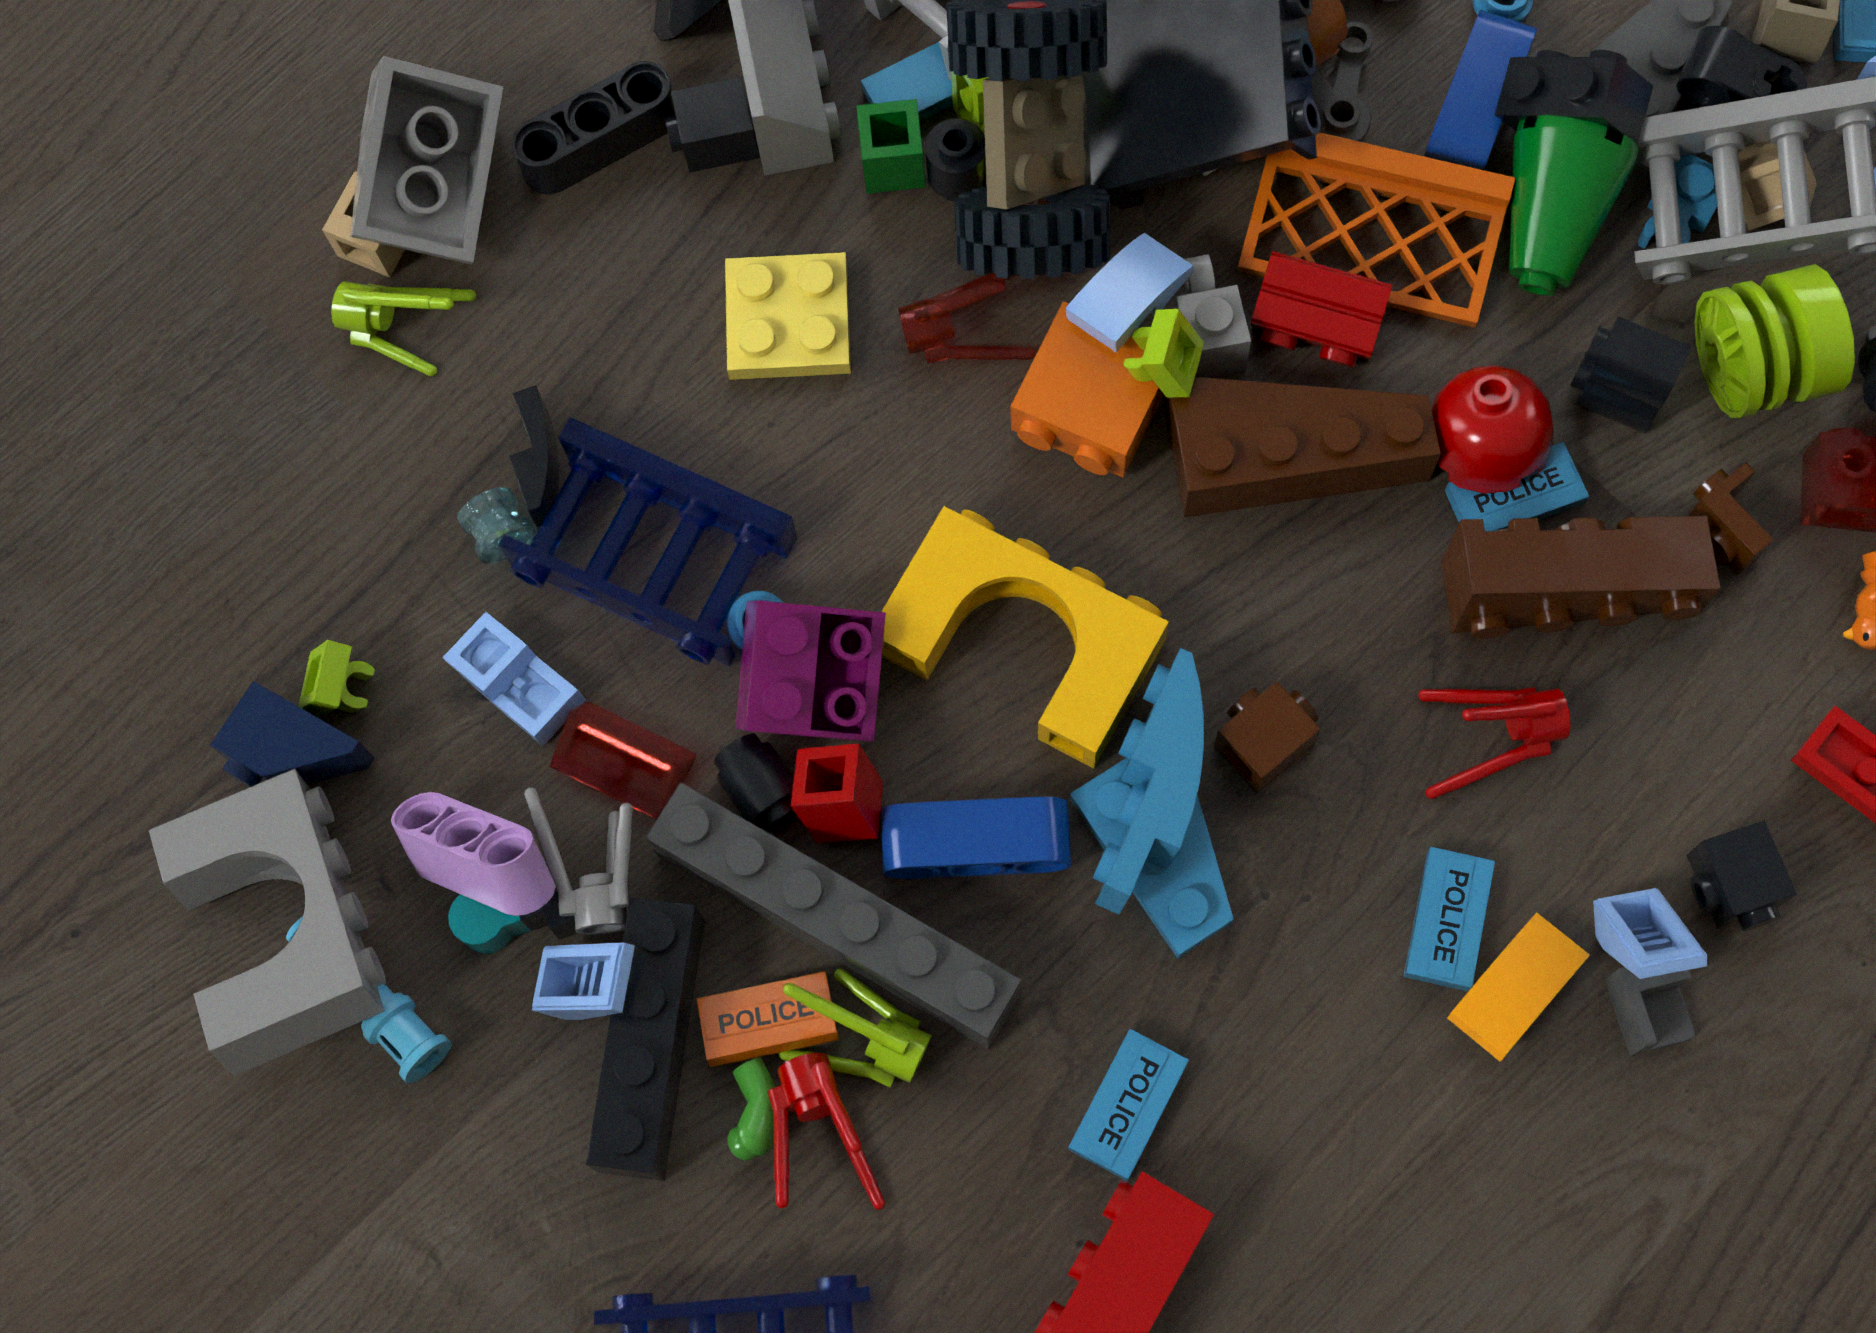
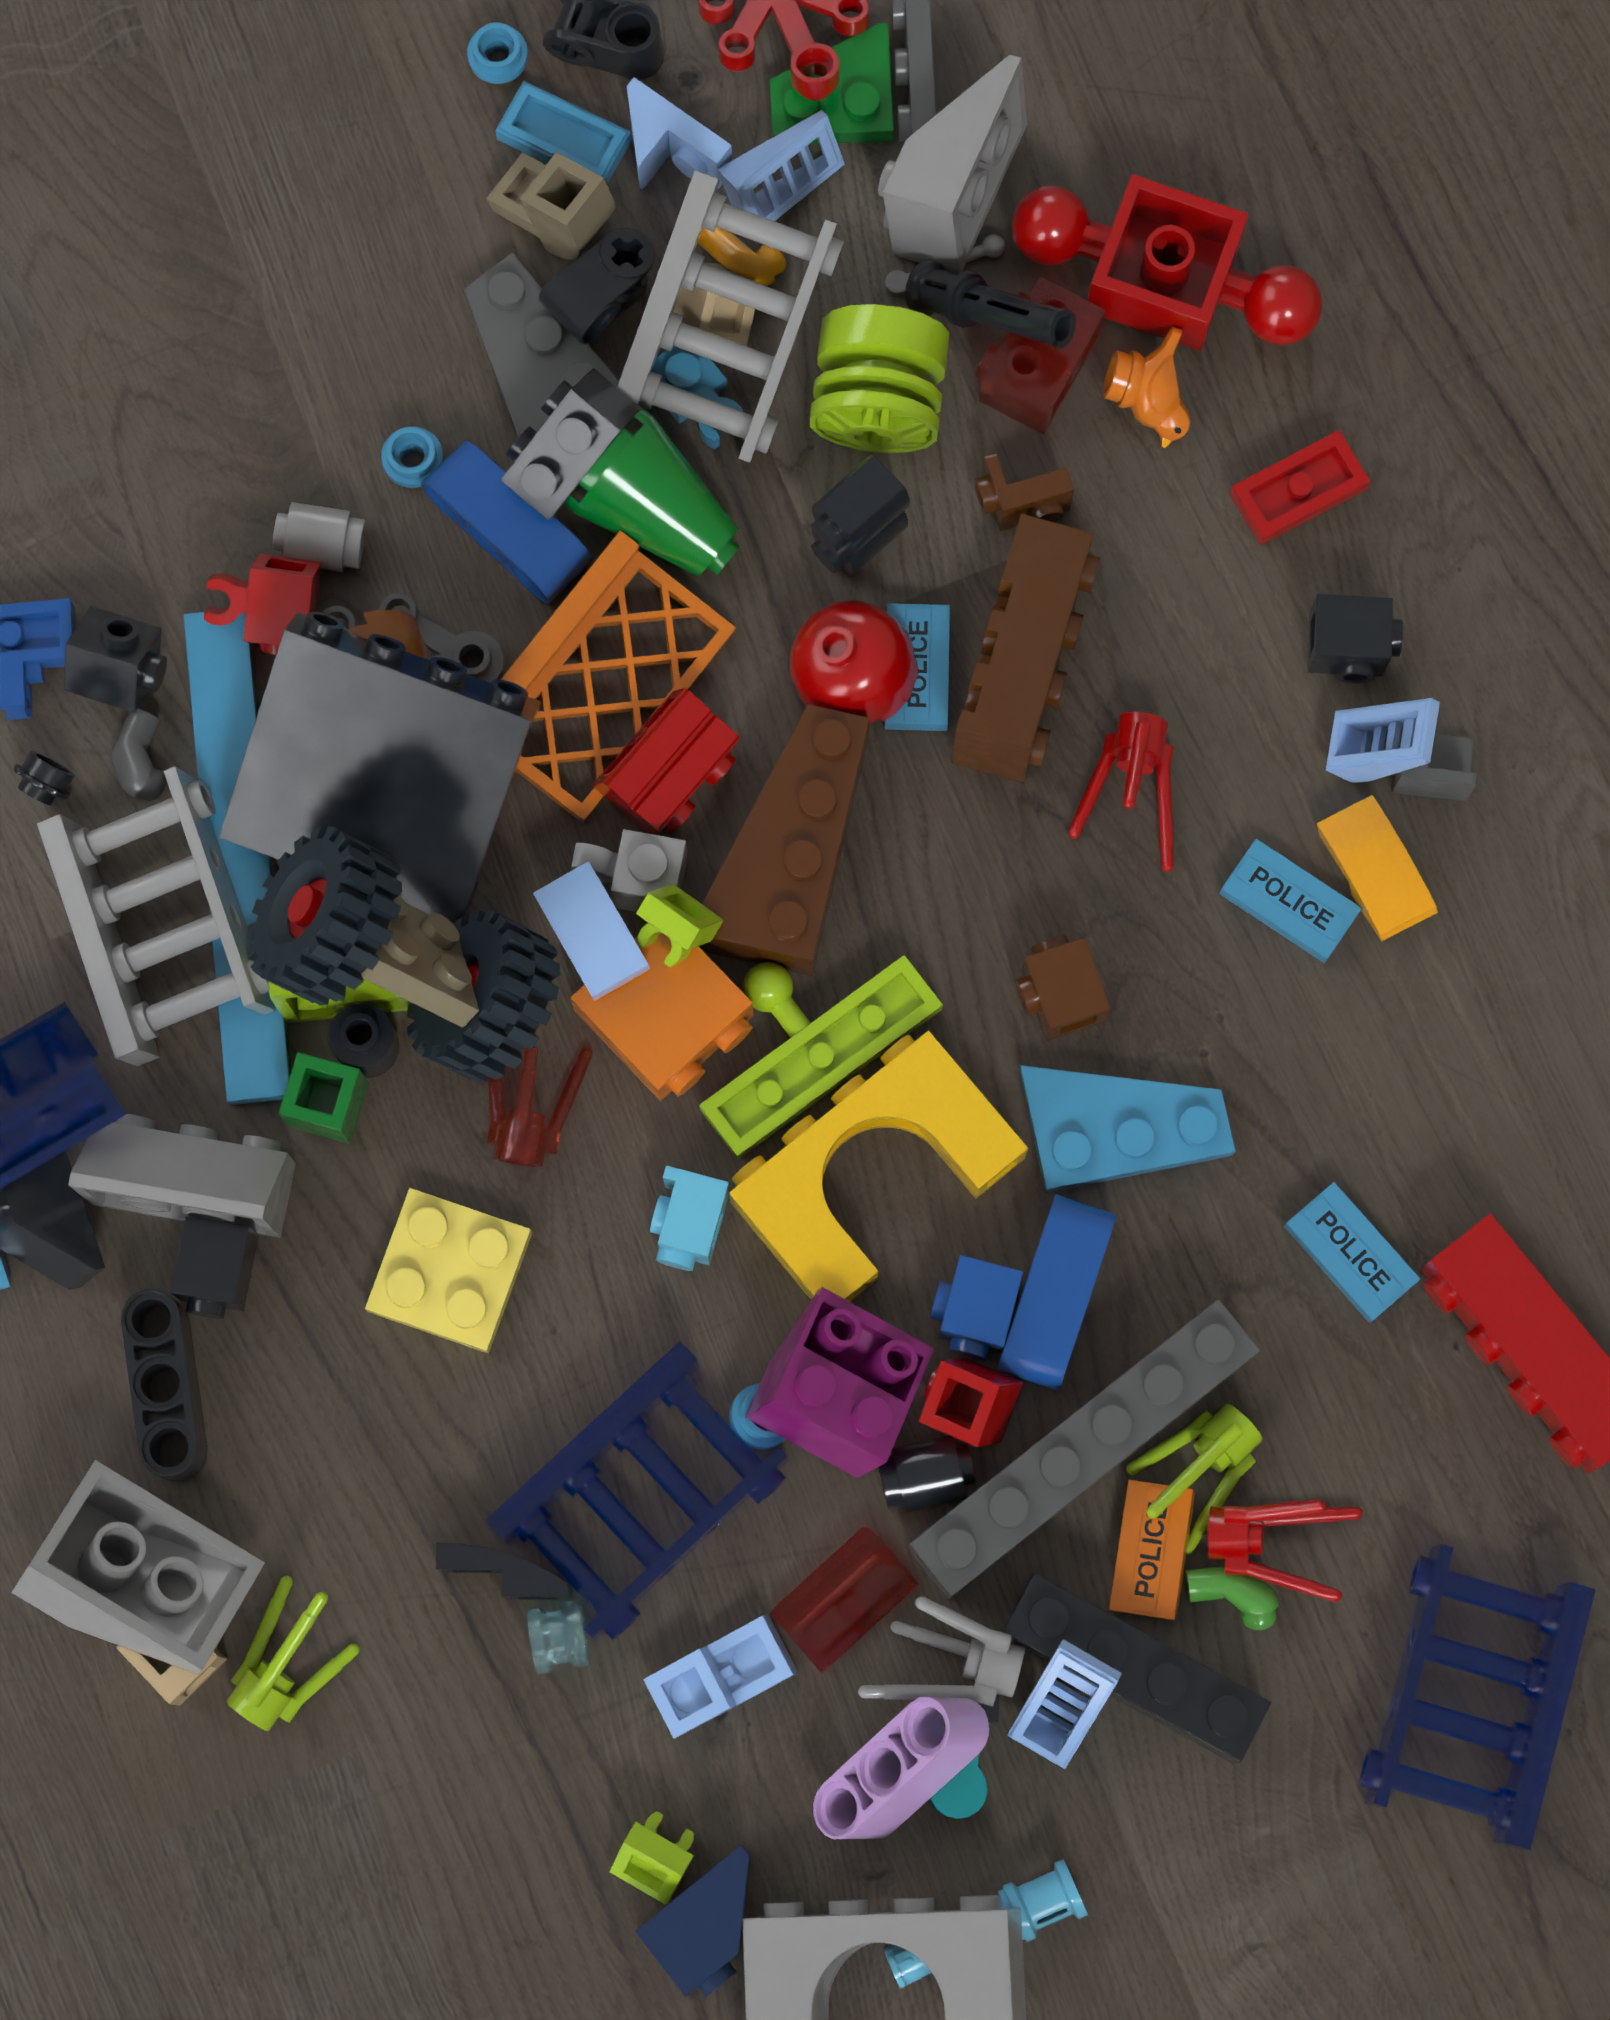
camera: 75 degrees left, 5 degrees up
dark azure slope [1092,648,1204,915] -> none
none -> medium azure brick [650,1165,730,1271]
none -> light orange arm [698,227,787,286]
none -> lime plate [699,955,943,1160]
none -> blue brick [930,1255,1023,1360]

